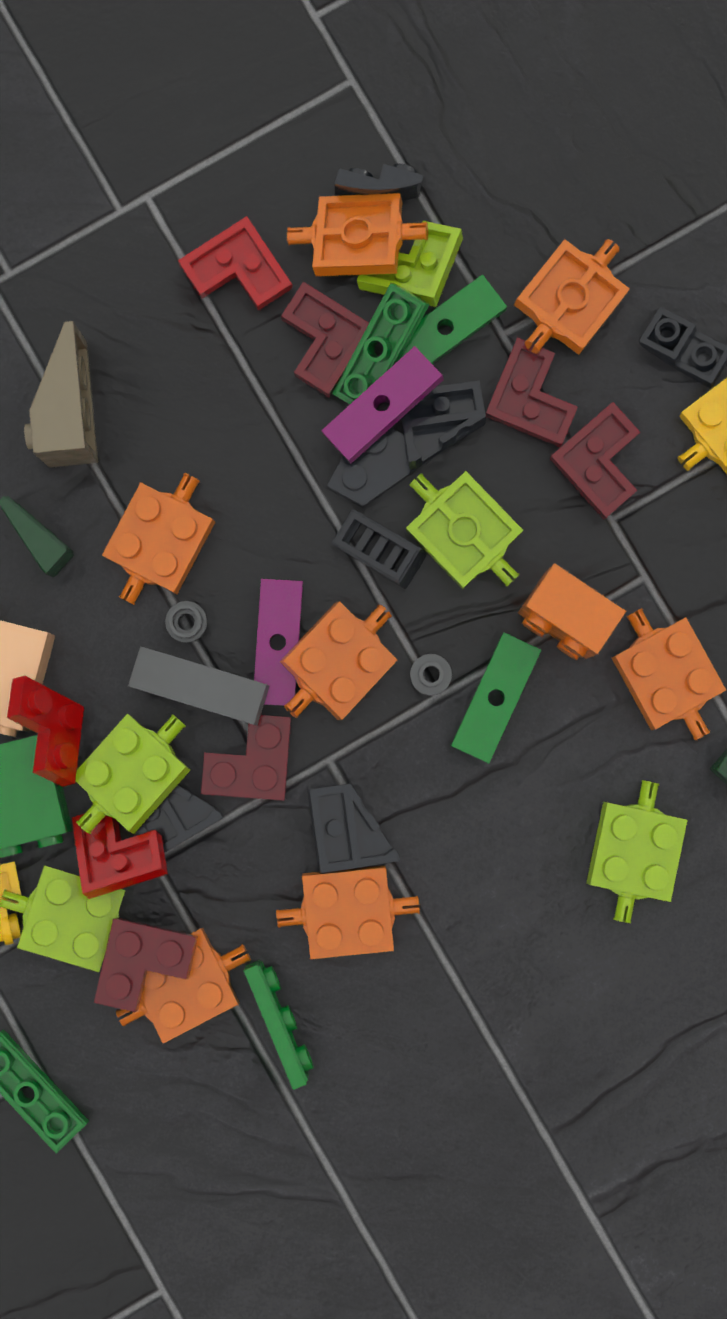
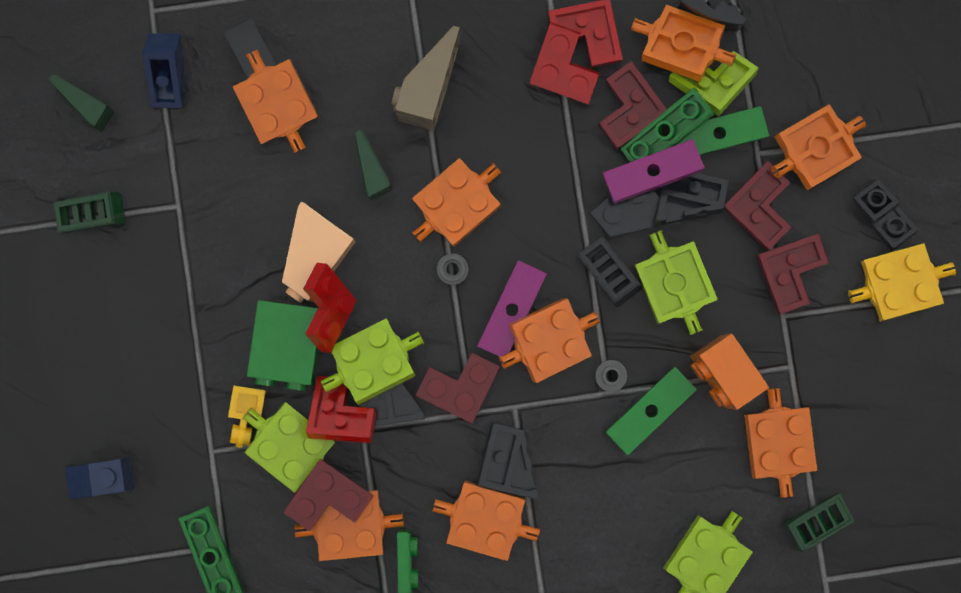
camera: 20 degrees right, 0 degrees up
dark grey slope [128,646,270,726] -> none
none -> red plate [530,22,600,104]

